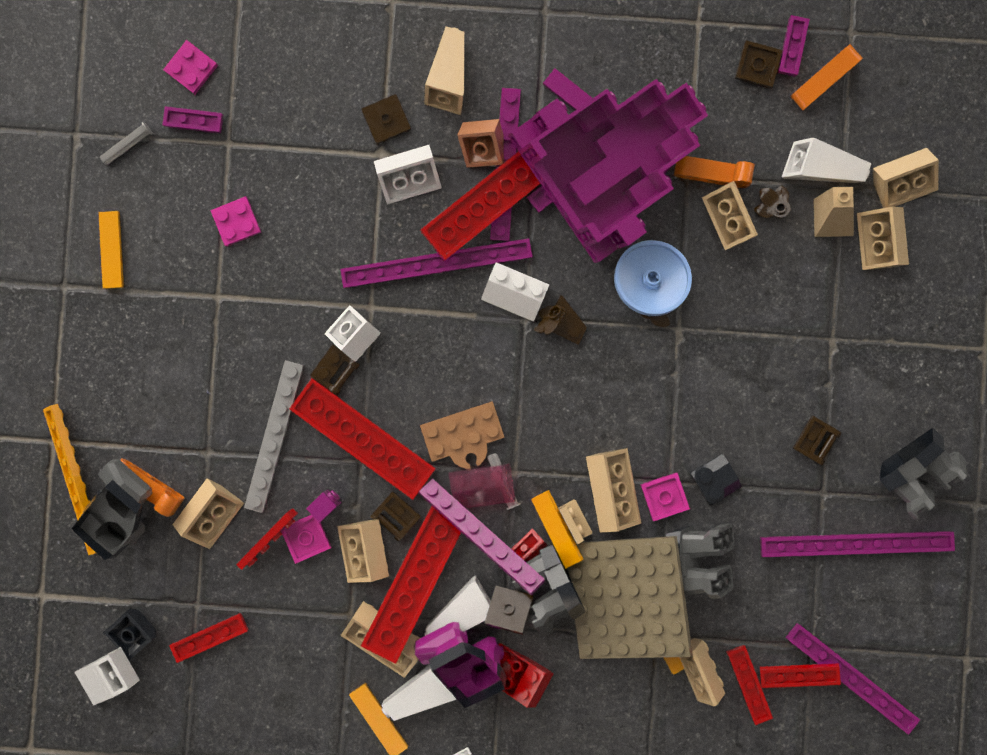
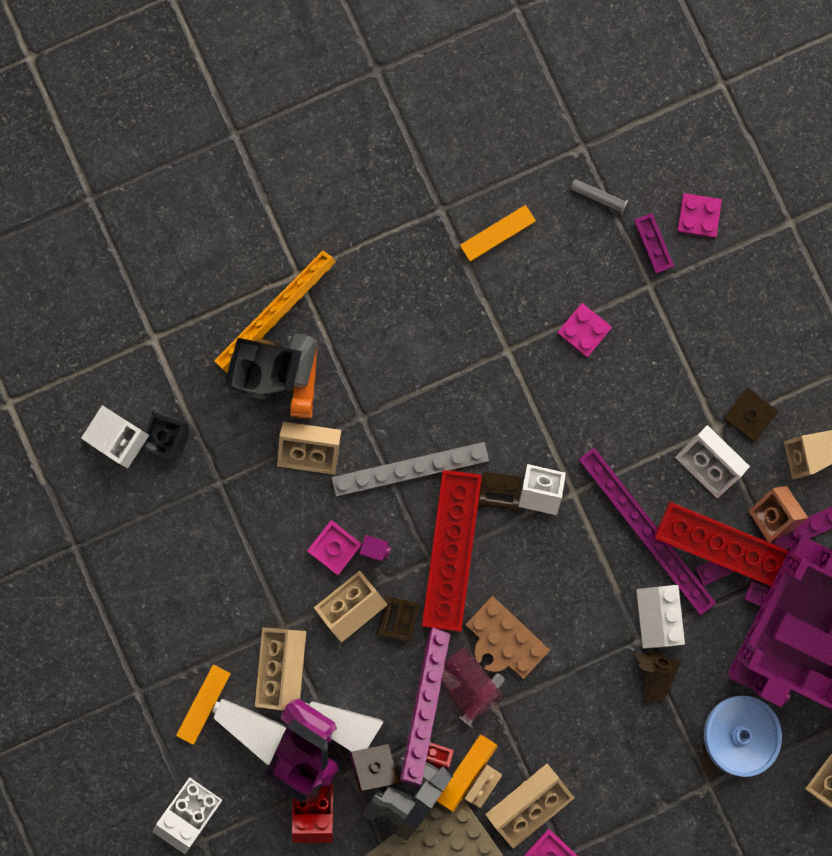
camera: 55 degrees right, 5 degrees down
red plate [169,613,248,663] -> none
red plate [236,508,298,570] -> none
red plate [361,506,461,664] -> none

